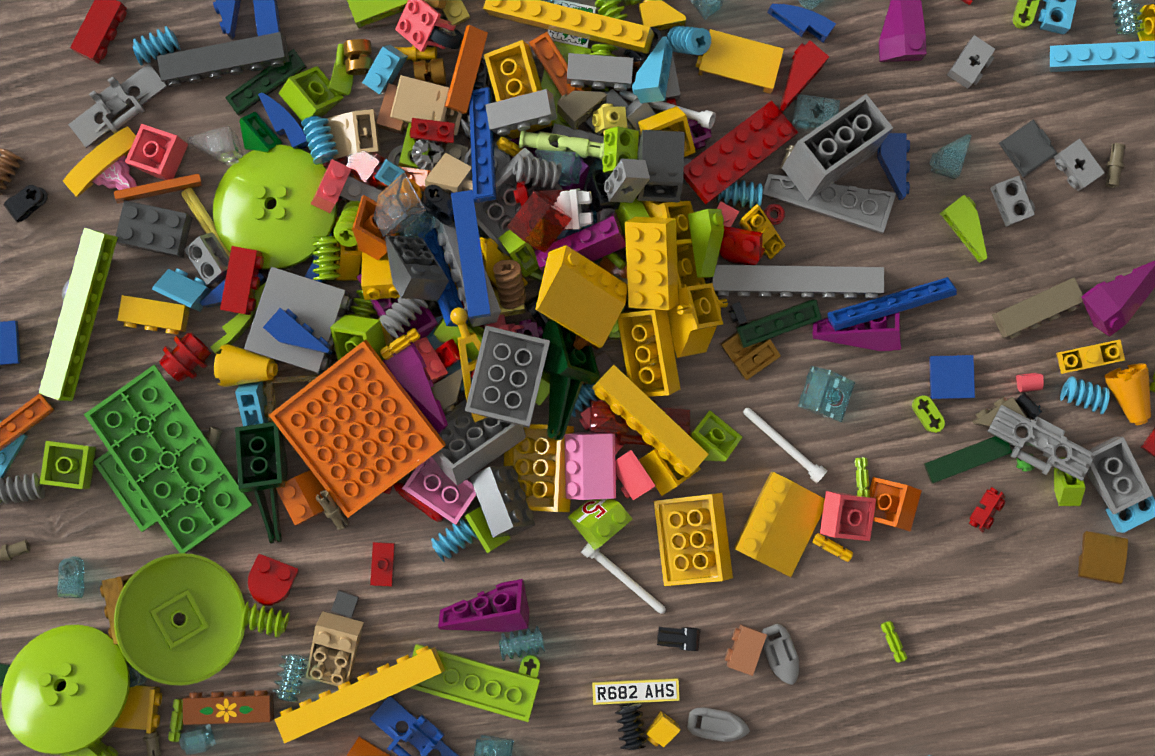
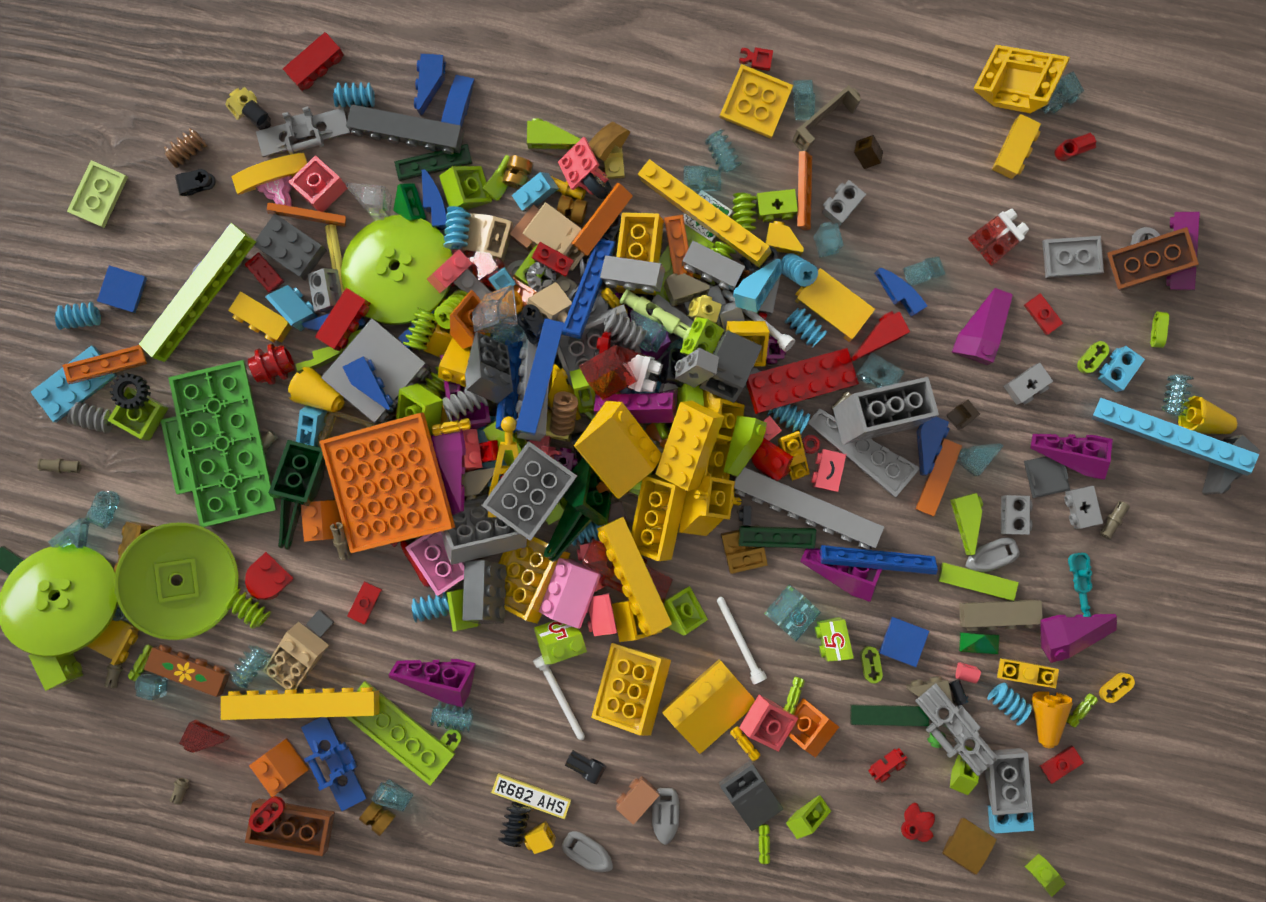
camera: 20 degrees right, 0 degrees up
none -> clear light blue slope [48,518,90,549]
none -> black tyre [110,373,151,410]
none -> light yellow brick [225,87,257,120]
none -> black piece [242,100,271,130]
none -> red plate [244,252,285,293]
none -> dark grey slope [719,760,784,831]
none -> medium azure piece [785,308,827,348]
none -> lime slope [786,795,831,839]
none -> coral brick [811,449,846,492]
none -> lime slope [815,617,854,661]
none -> red plate [901,803,935,842]
none -> orange tile [915,438,962,517]
none -> lime tile [938,563,1019,601]
none -> dark brown panel [947,399,980,430]
none -> green slope [959,632,999,654]
none -> light grey piece [966,538,1020,572]
none -> magenta wedge [1030,434,1113,480]
none -> teal piece [1068,553,1093,617]

